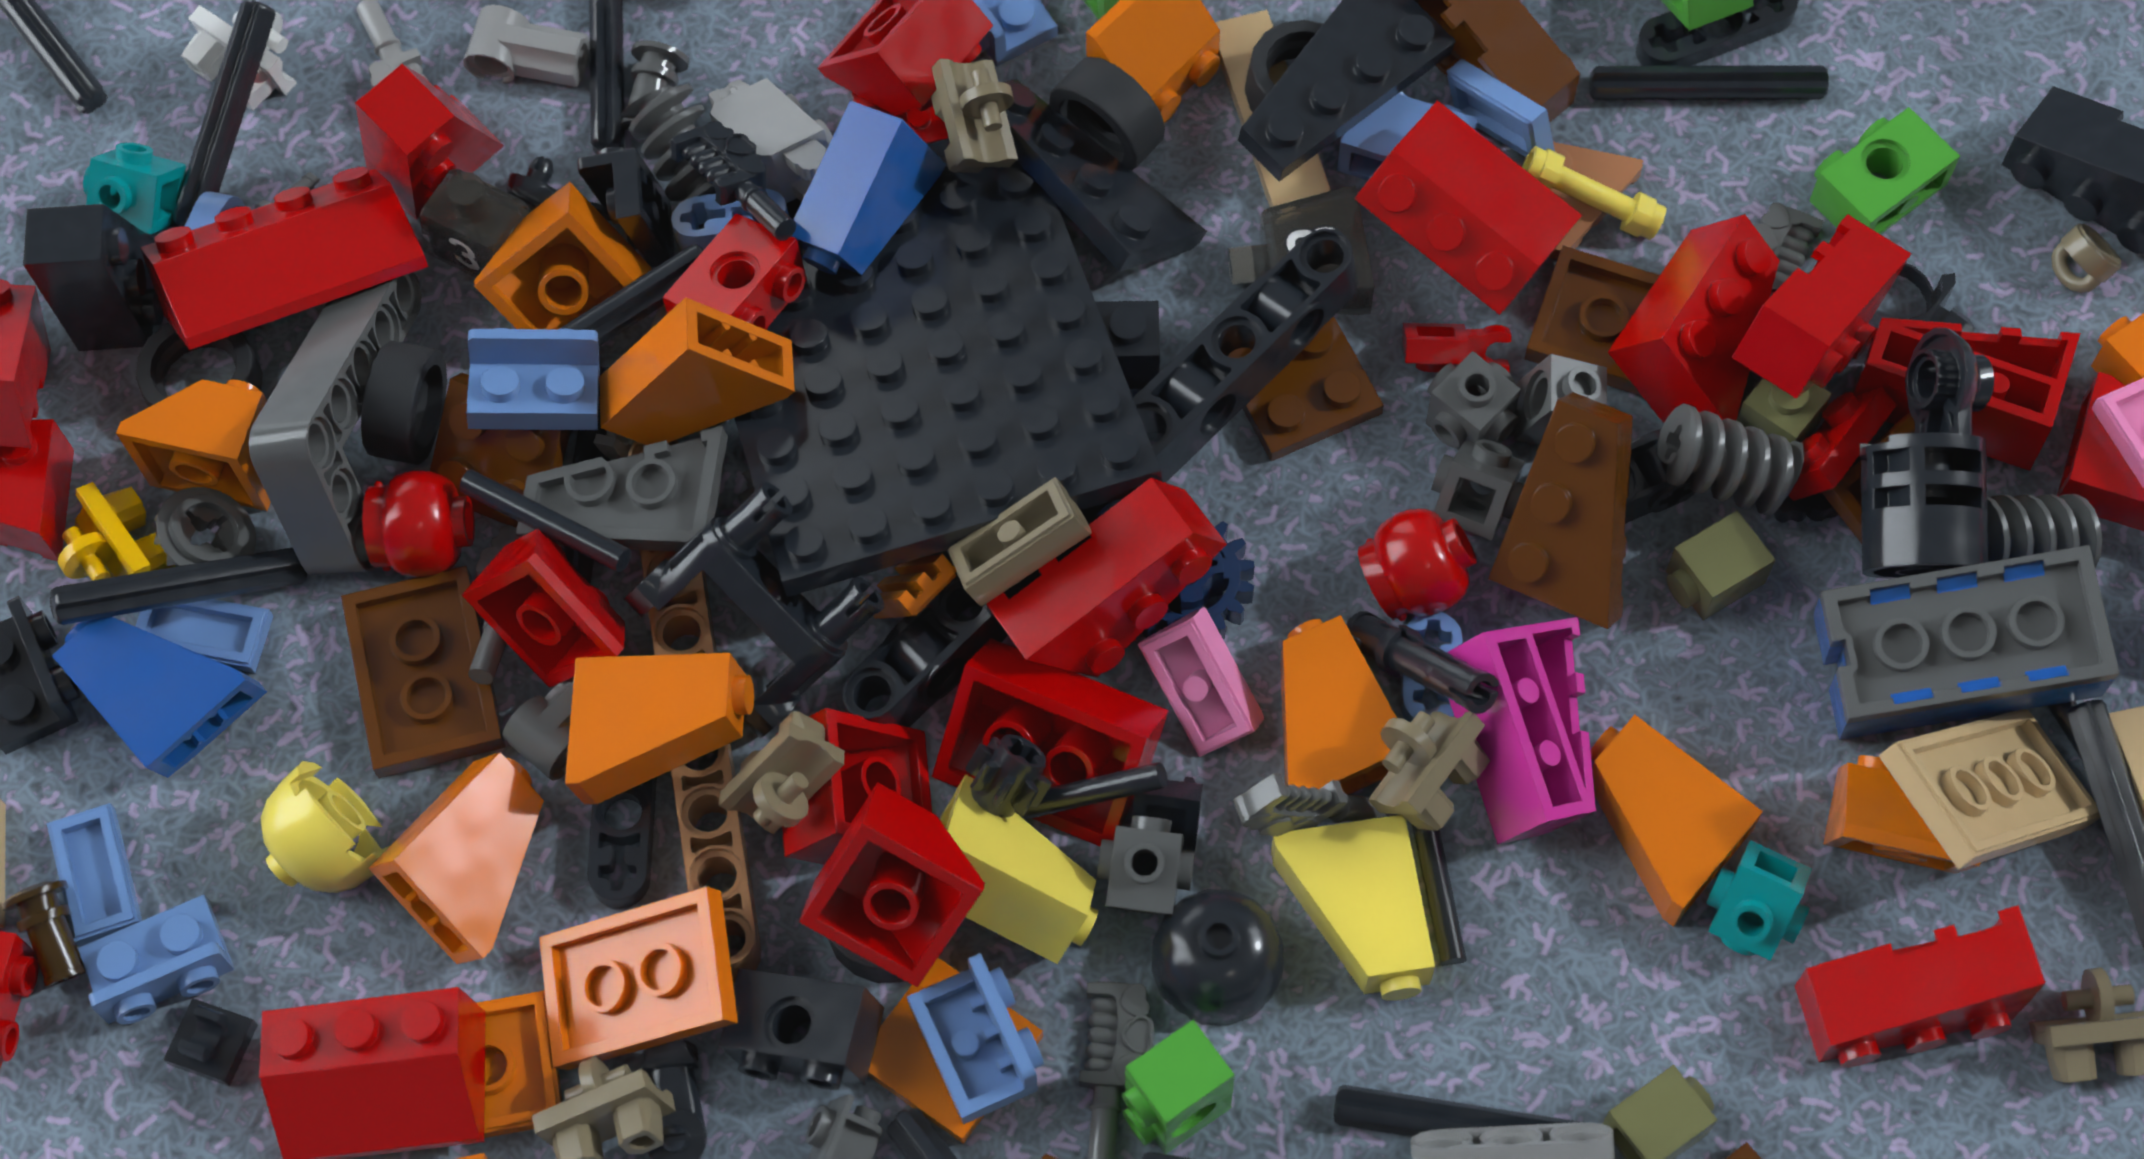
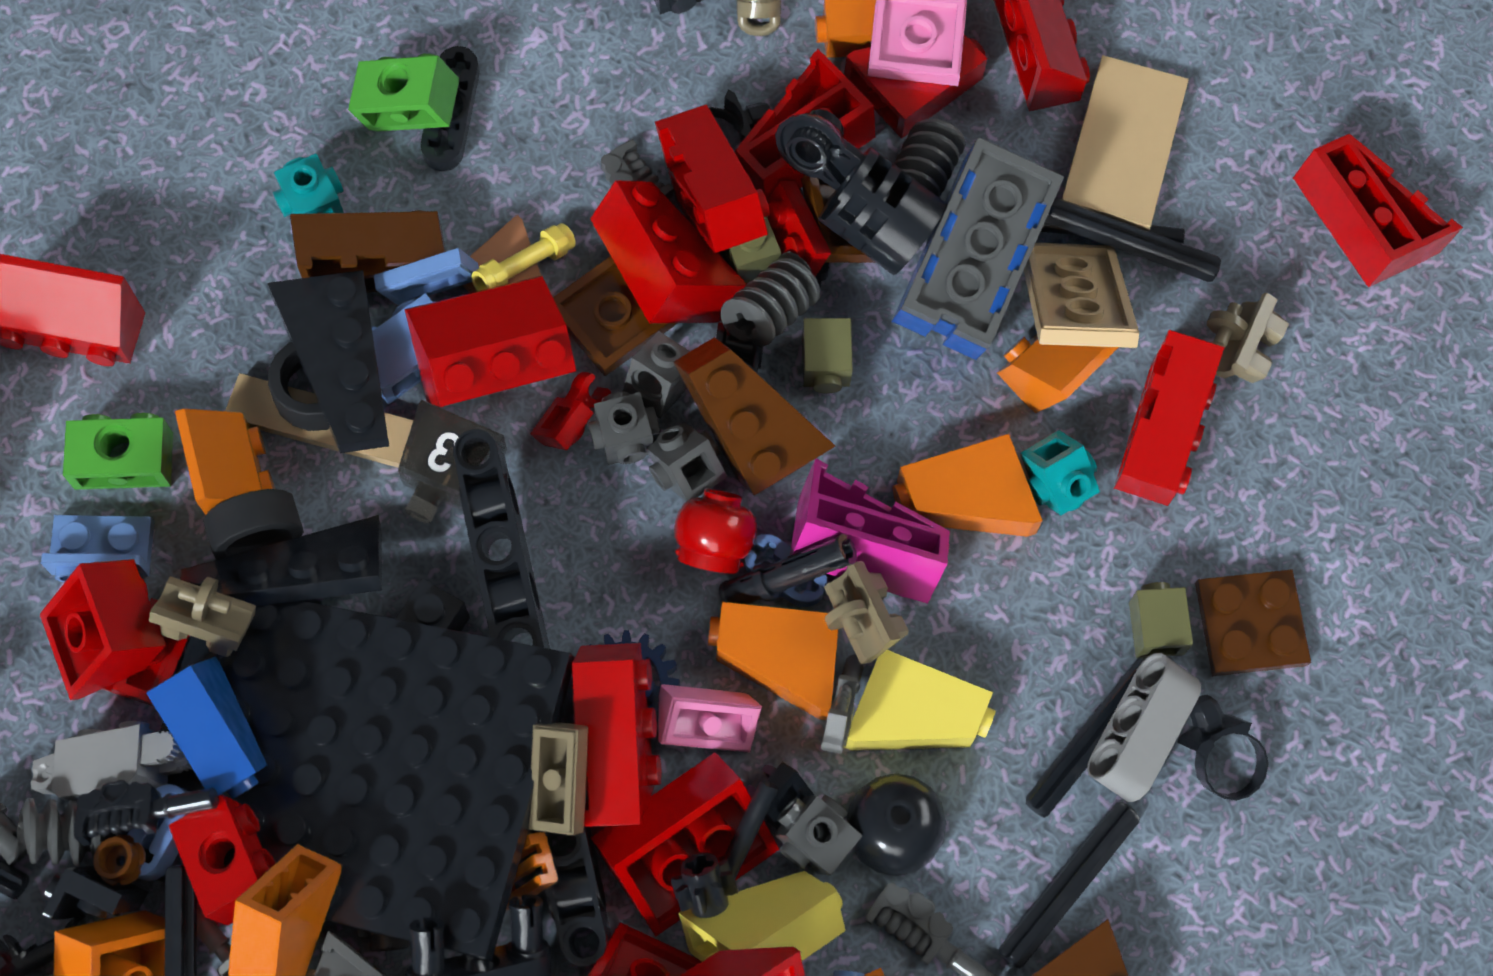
camera: 65 degrees left, 5 degrees up
bright green brick [1122,1019,1235,1154] -> none
reddish brown plate [1228,316,1384,462] -> none
black bar [1412,824,1467,966] -> none
black axle [1589,65,1829,100] -> none
bright green brick [1809,107,1960,234] -> none
none -> reddish brown plate [93,834,146,886]

